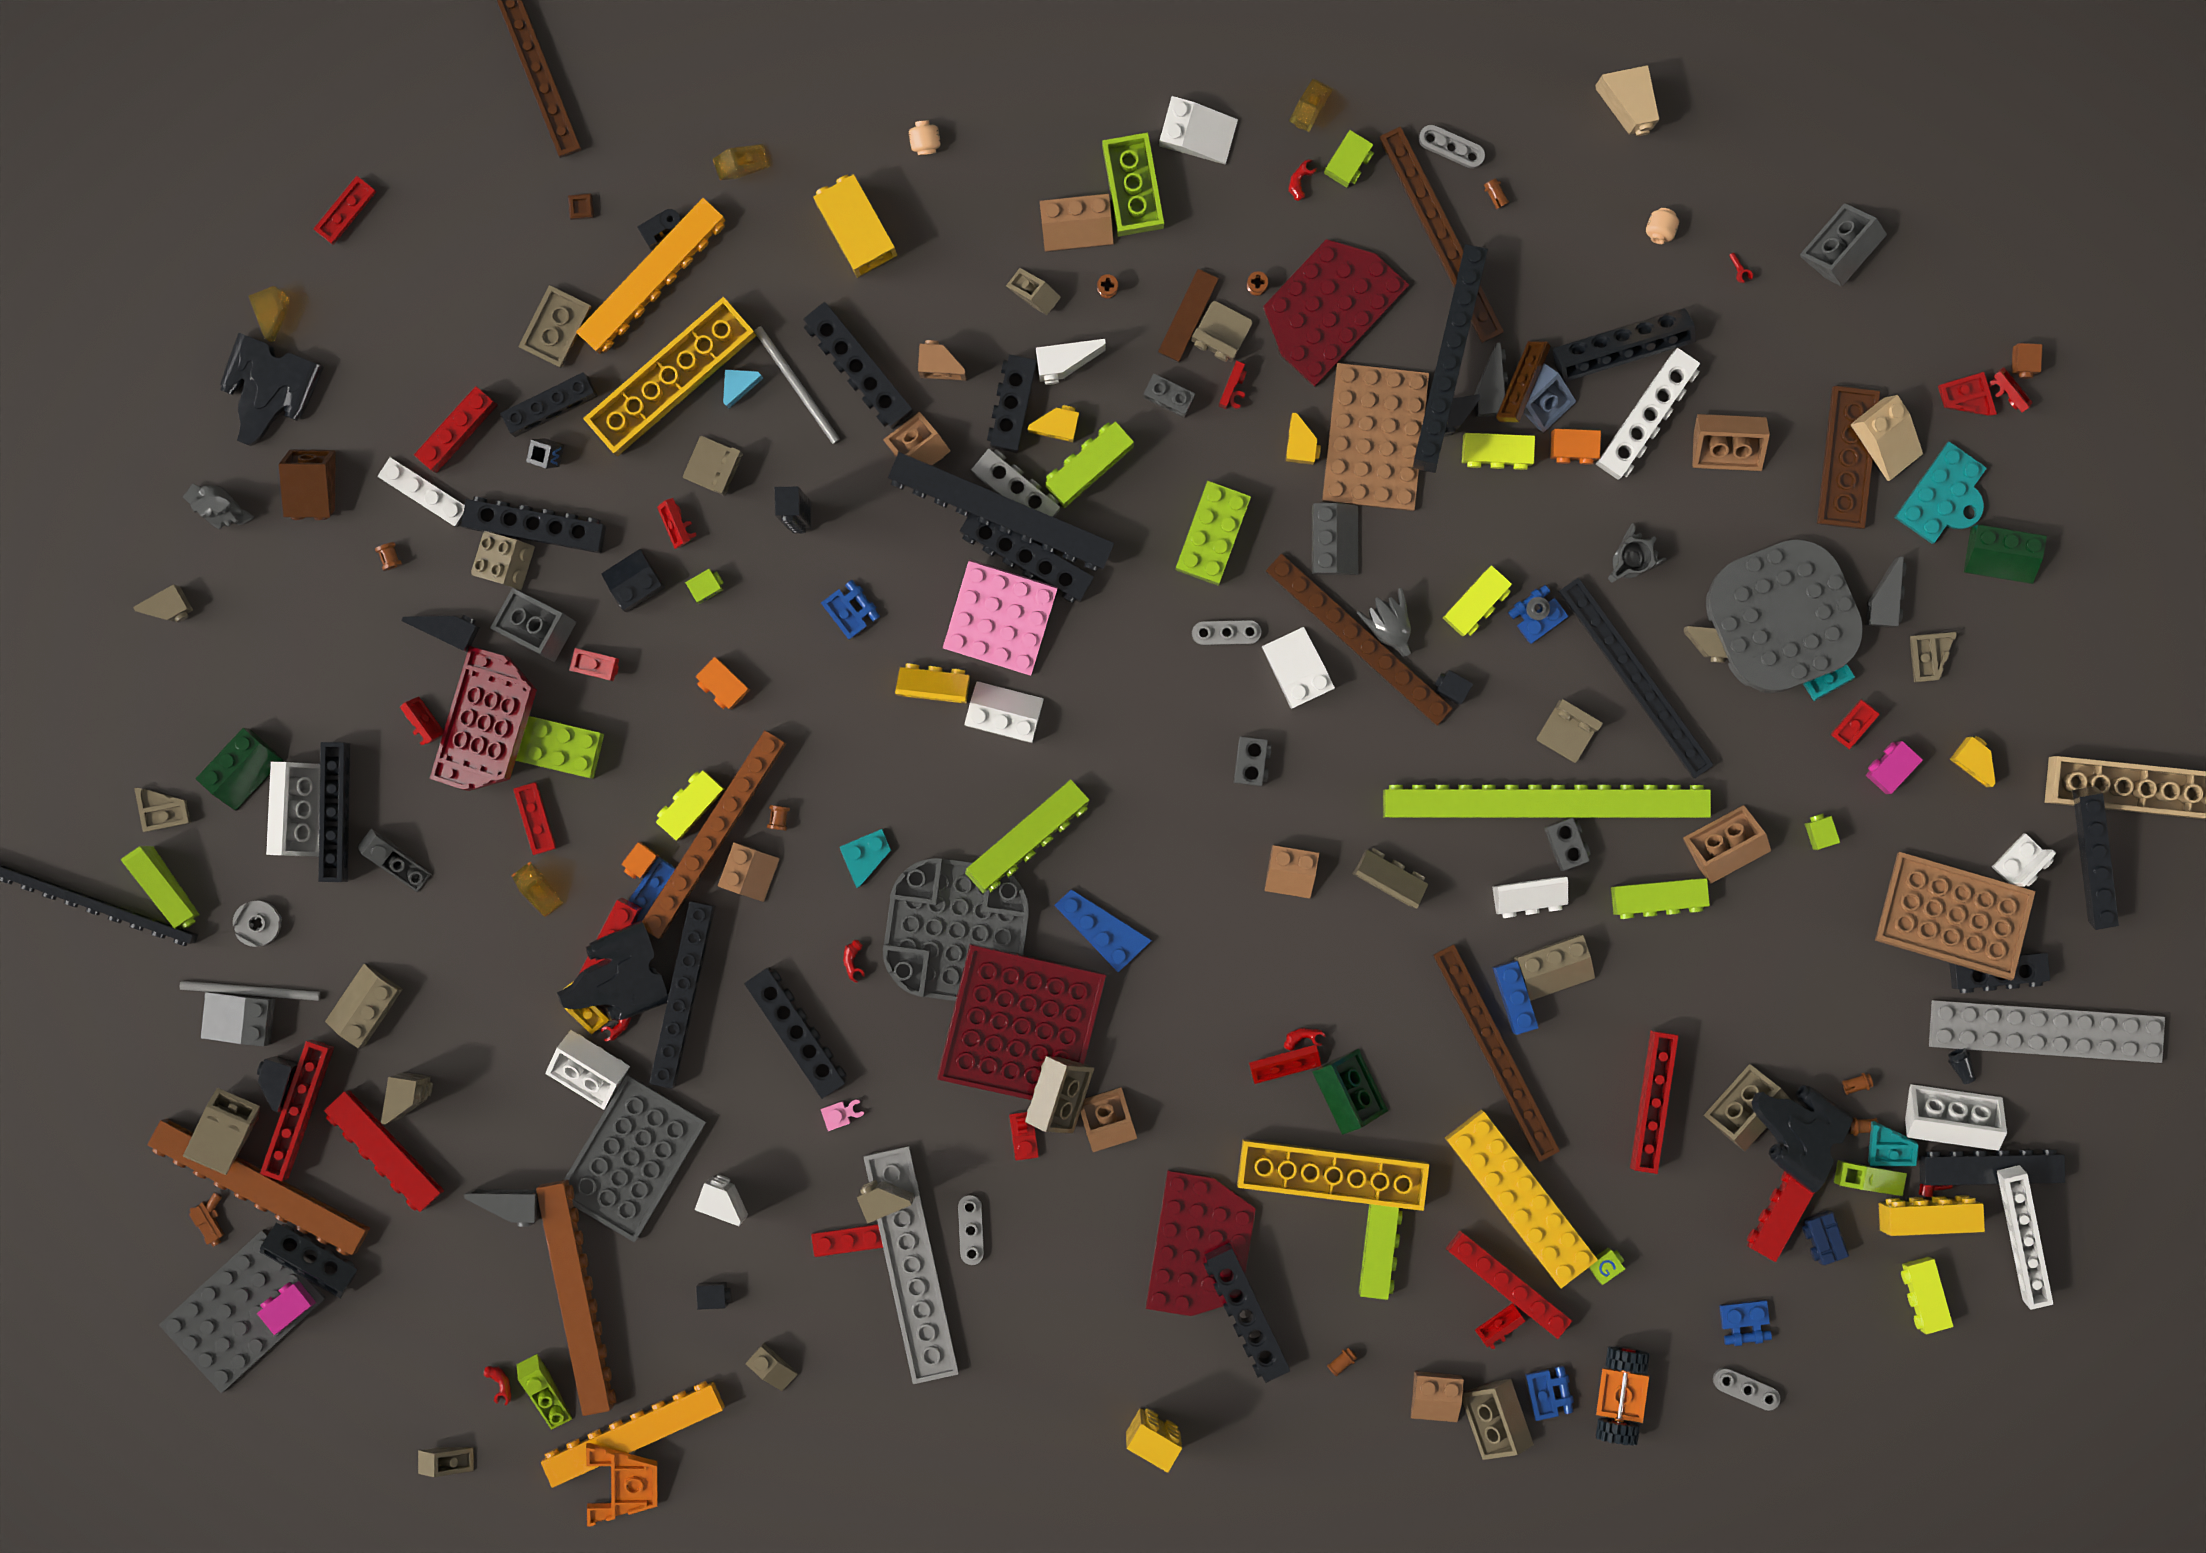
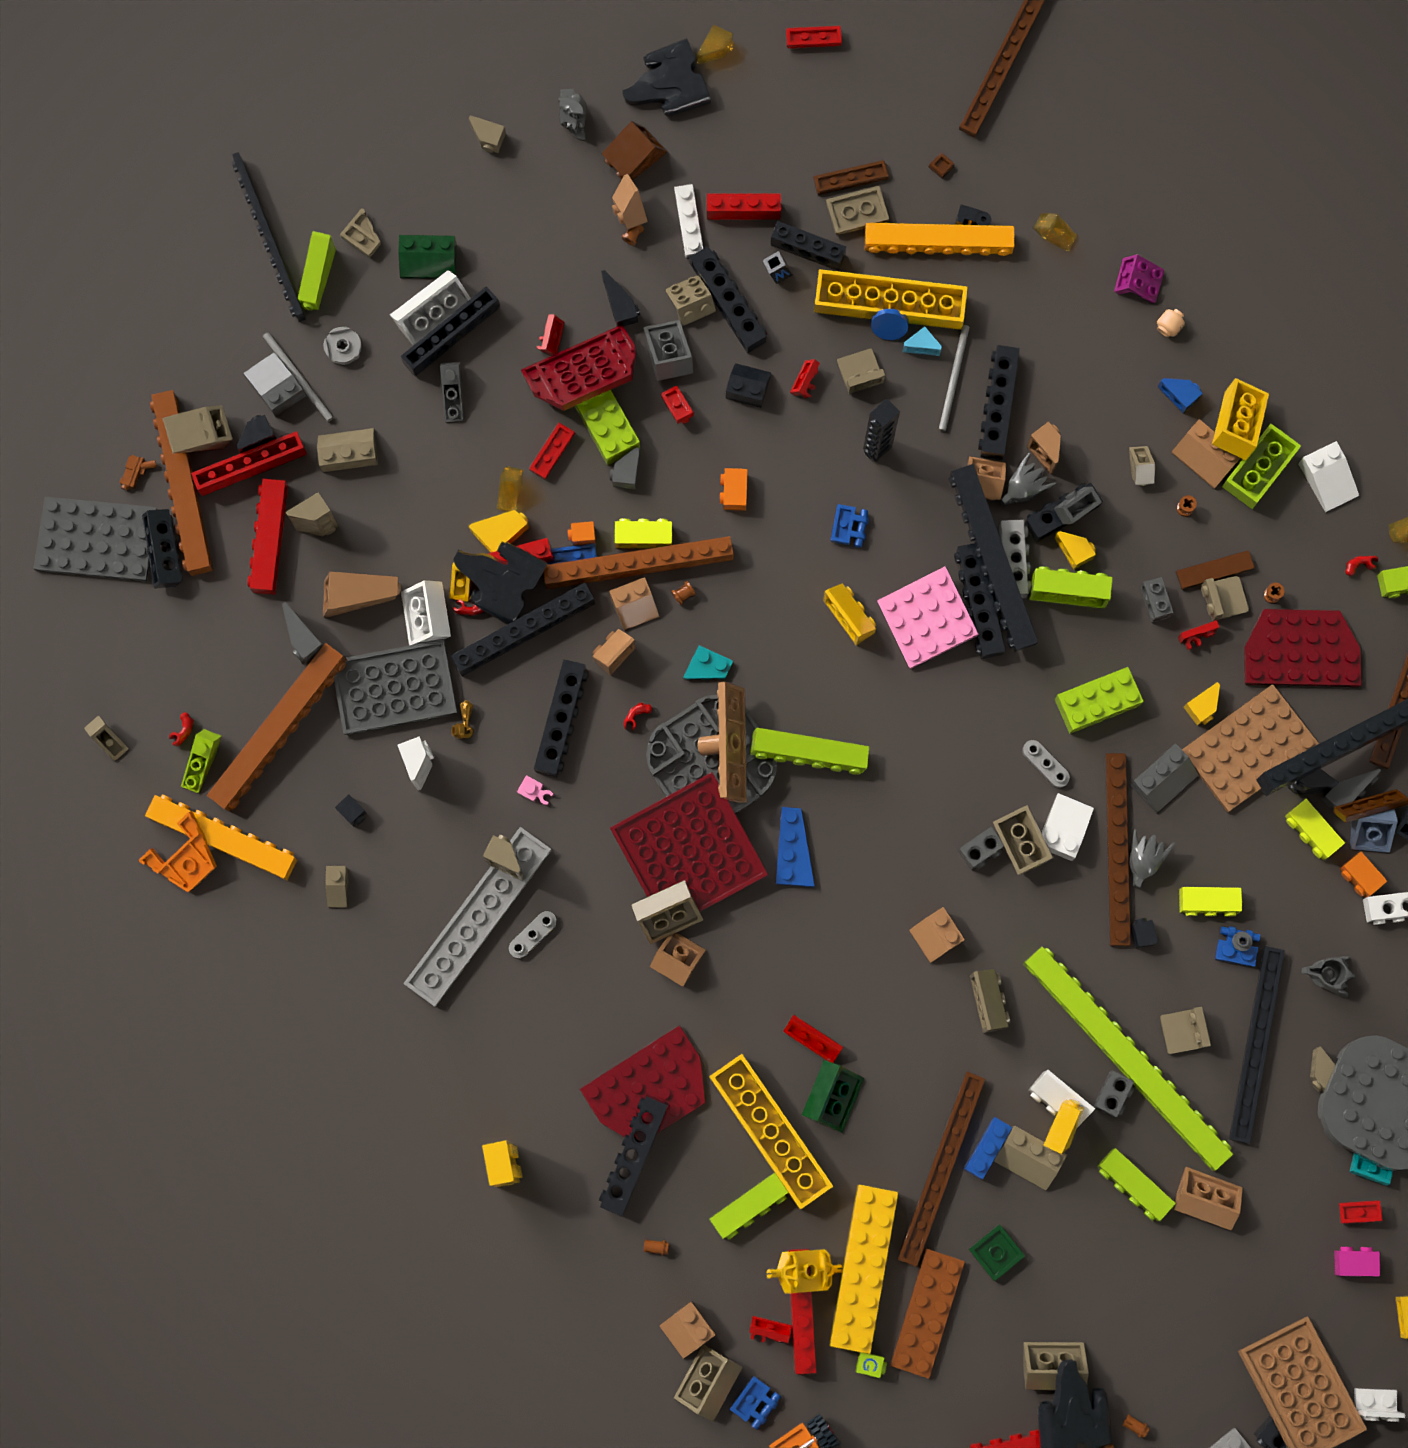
camera: 55 degrees right, 10 degrees down
dark pink brick [257,1281,316,1335] -> none
lime brick [685,569,724,604] -> none
red plate [811,1224,883,1257] -> none
yellow brick [813,174,897,278] -> none
white slope [964,681,1044,743] -> none
red plate [1009,1112,1039,1161] -> none
white slope [1036,339,1106,385] -> none
red piece [1284,1028,1326,1051] -> none
red brick [1630,1030,1678,1174] -> none
lime brick [1805,813,1840,850] -> none
none -> medium nougat slope [323,572,401,618]
none -> pearl gold piece [451,700,474,739]
none -> yellow slope [469,510,529,553]
none -> medium nougat slope [592,629,636,675]
none -> dark grey slope [609,448,640,489]
none -> medium nougat slope [612,174,648,230]
none -> medium nougat plate [698,682,747,803]
none -> yellow plate [766,1249,843,1293]
none -> reddish brown tile [813,160,889,195]
none -> blue tile [871,308,909,340]
none -> dark orange plate [890,1249,965,1379]
none -> dark green plate [968,1224,1025,1281]
none -> dark tan slope [993,805,1053,875]
none -> dark grey piece [1000,453,1056,507]
none -> yellow slope [1044,1099,1084,1154]
none -> dark grey brick [1054,487,1102,524]
none -> magenta bracket [1114,254,1164,303]
none -> blue slope [1158,378,1203,413]
none -> yellow brick [1212,378,1269,460]

